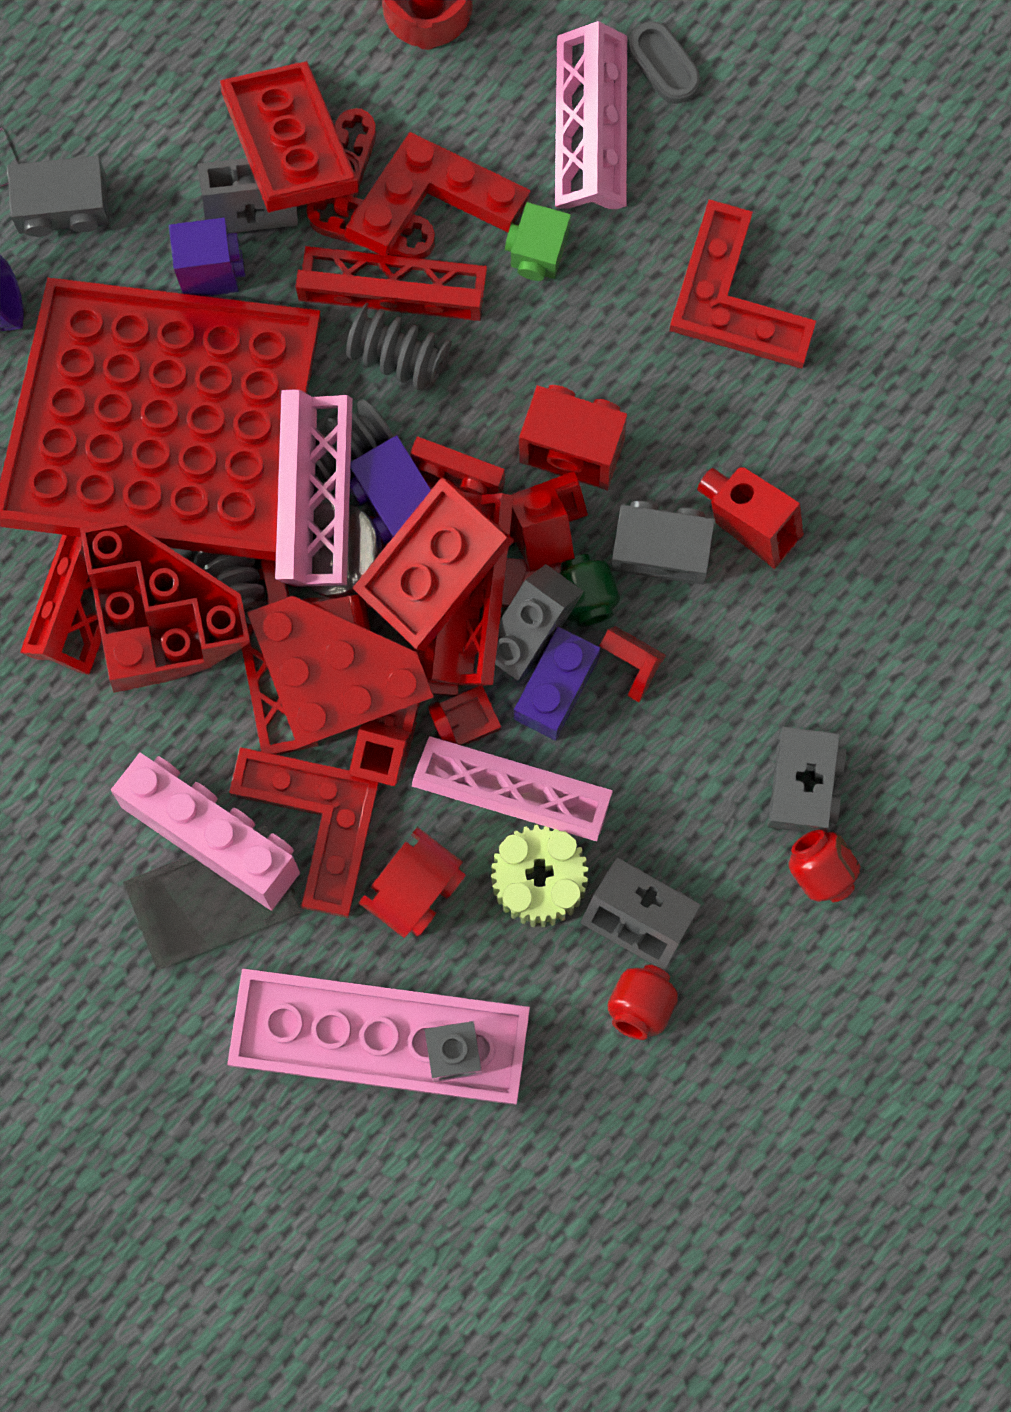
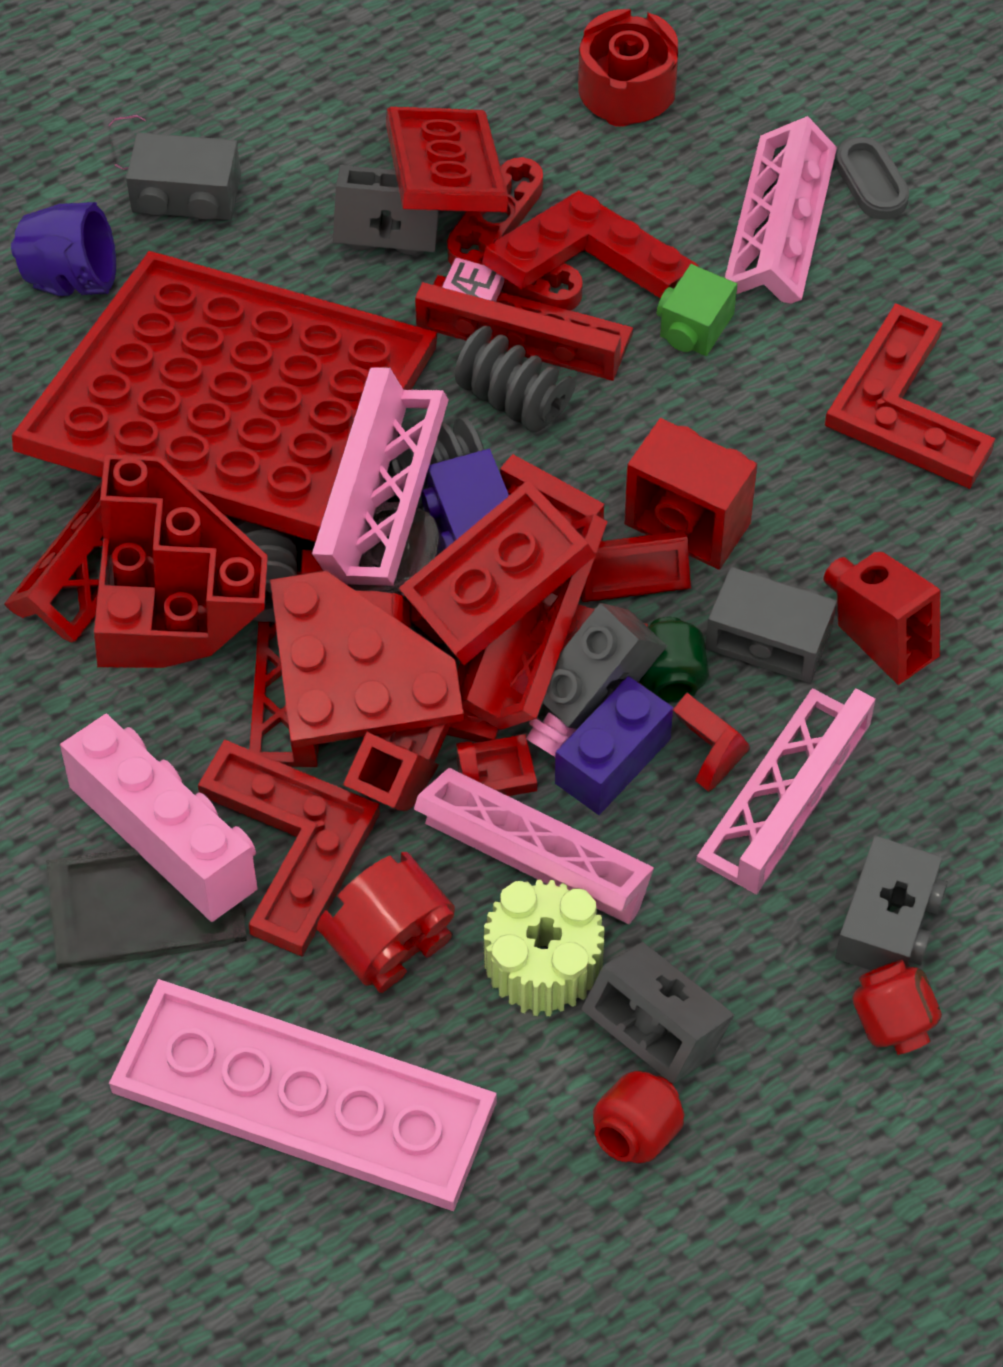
camera: 10 degrees right, 20 degrees down
dark purple brick [169,217,246,296] -> none
dark grey brick [424,1021,482,1082] -> none
red brick [512,487,575,571] -> none
none -> bright pink tile [442,258,504,302]
none -> bright pink plate [526,712,577,757]
none -> bright pink fence [696,688,875,895]

